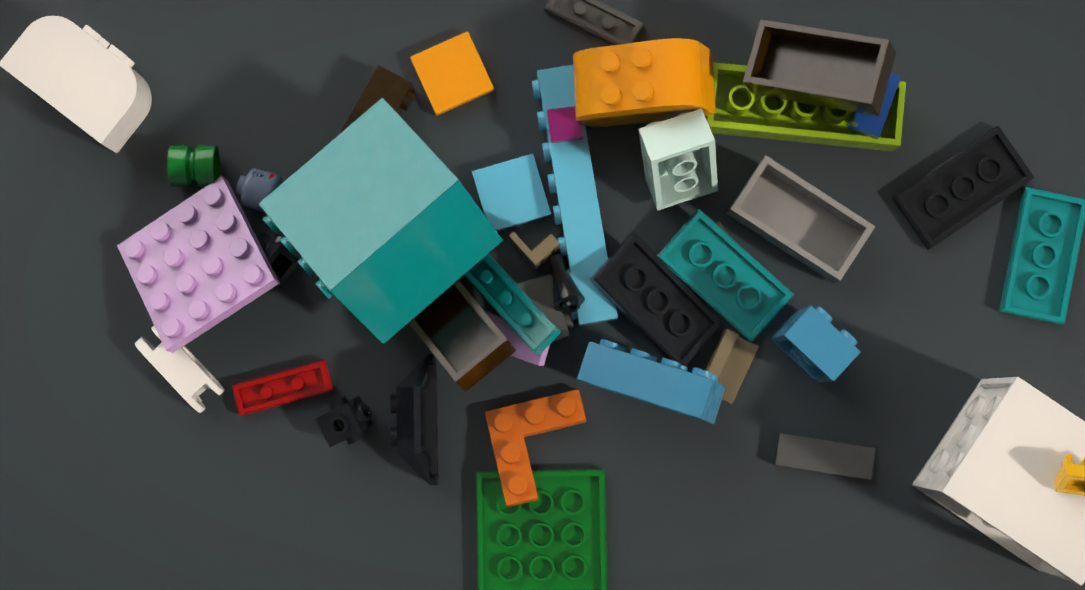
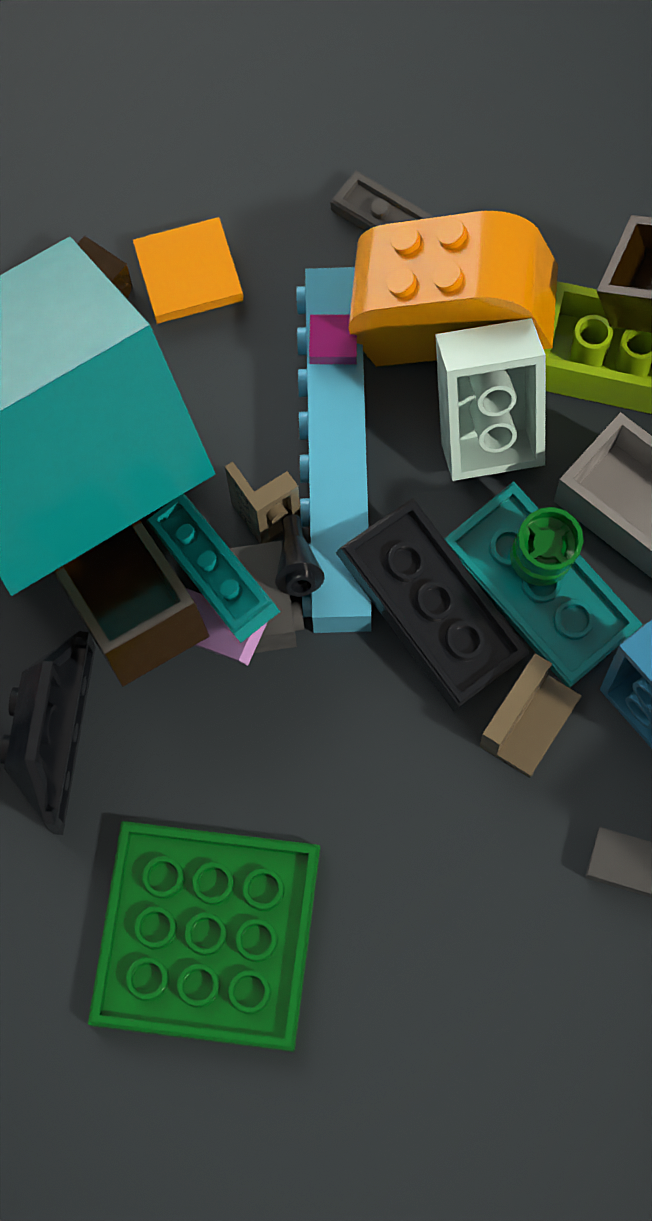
camera: 15 degrees right, 15 degrees down
medium azure tile [472,153,551,231] -> none
orange plate [485,389,587,507] -> none
dark azure piece [577,339,726,424] -> none
none -> green wheel [510,507,584,586]

